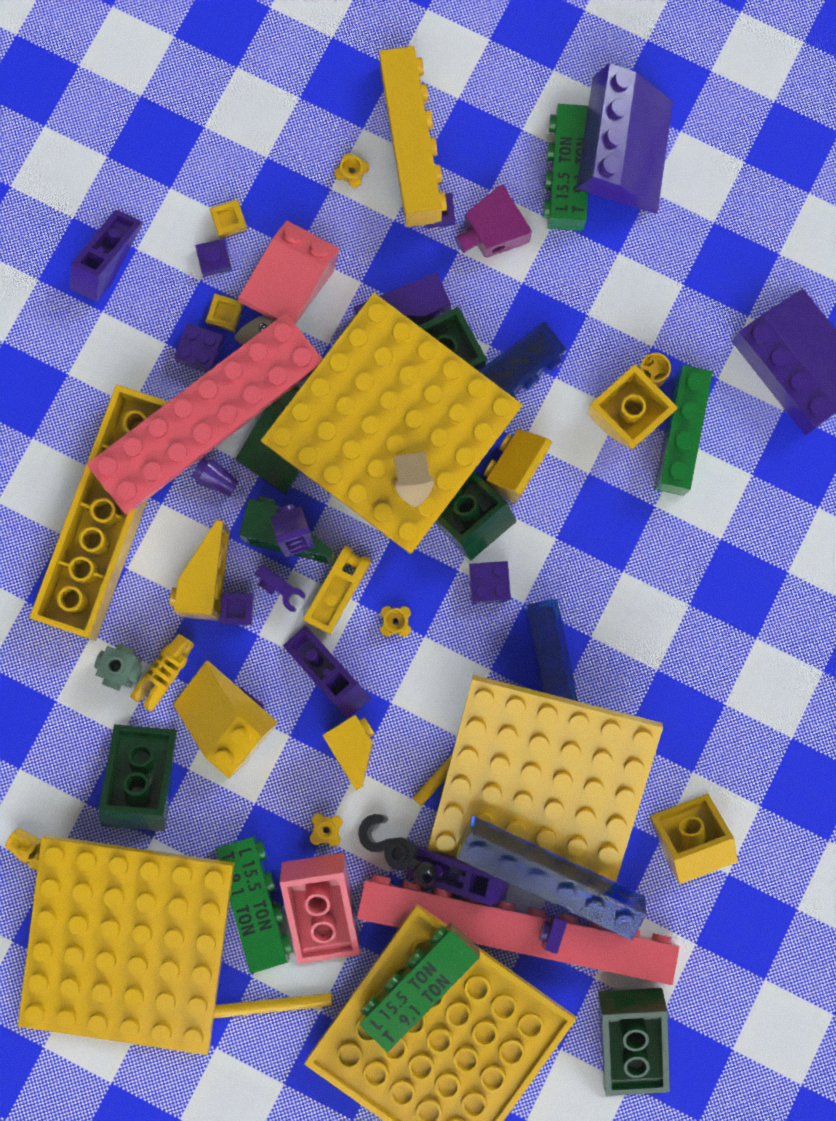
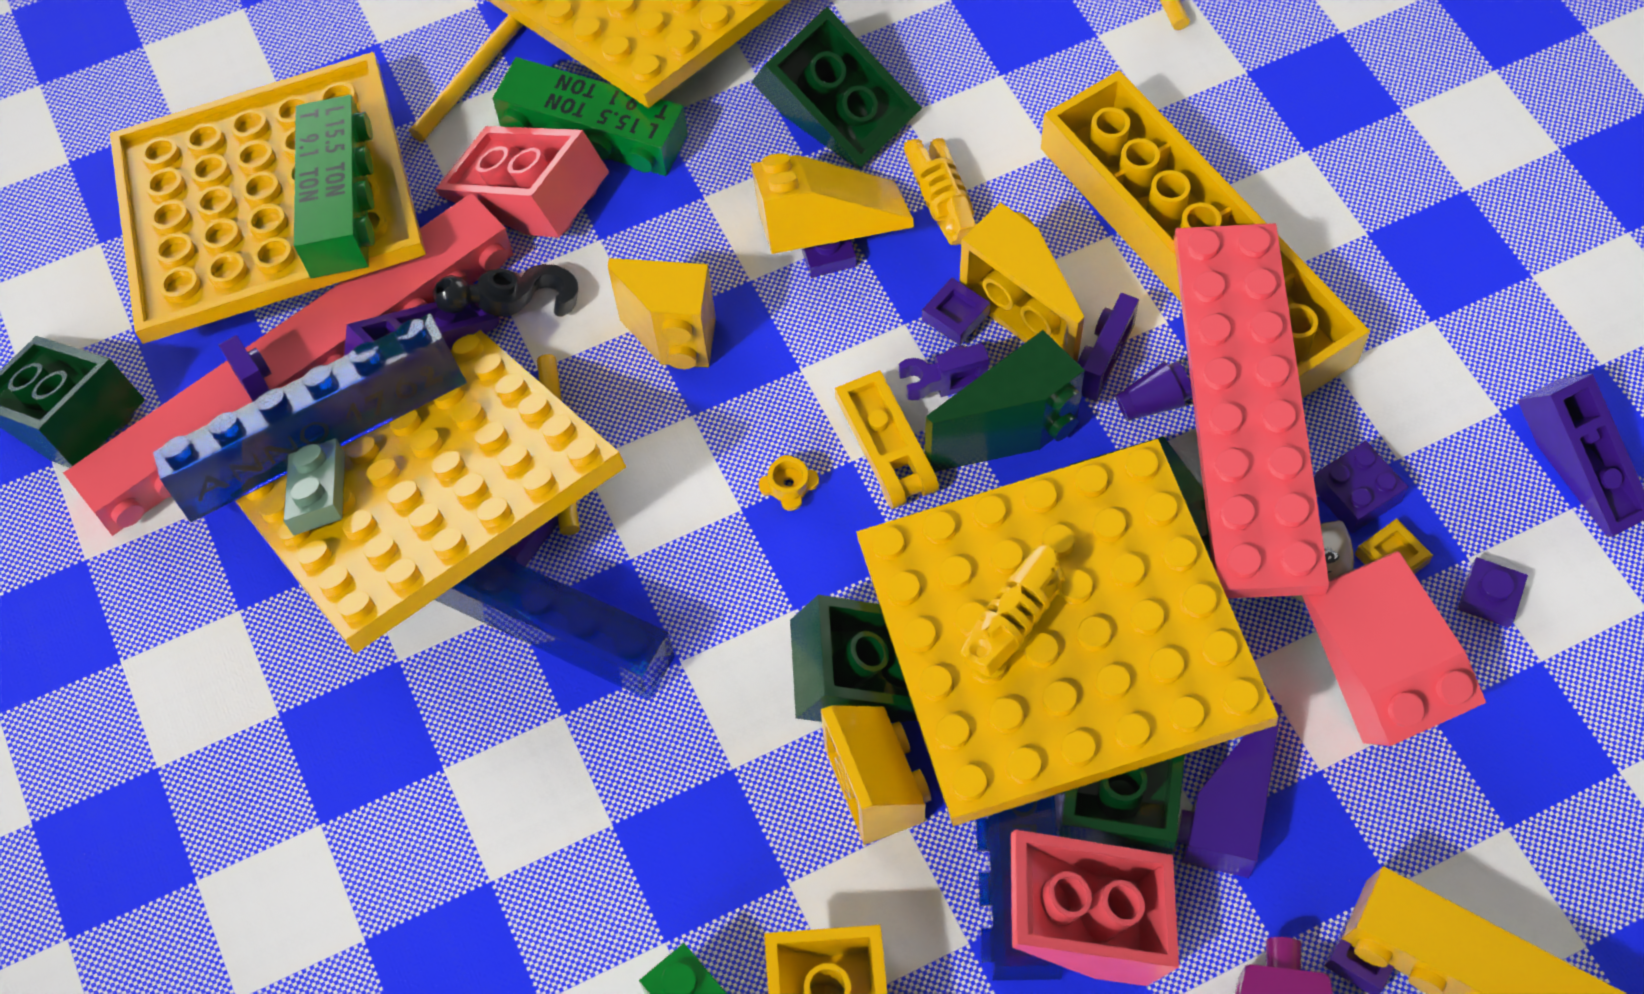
camera: 135 degrees right, 20 degrees down
sand green brick [94,643,143,691] -> none
yellow tile [209,199,248,239] -> none
dark purple slope [271,504,315,557] -> none
dark purple slope [282,625,371,719] -> none
yellow plate [310,813,343,847] -> none
yellow plate [334,153,369,188] -> none
tan tile [394,452,434,507] -> none
dark purple piece [469,561,511,604] -> none
yellow slope [650,794,738,884] -> none
none -> sand green plate [284,438,345,536]
none -> yellow hinge [960,544,1066,677]
none -> coral slope [1011,830,1179,986]
none -> dark purple plate [1077,292,1139,402]

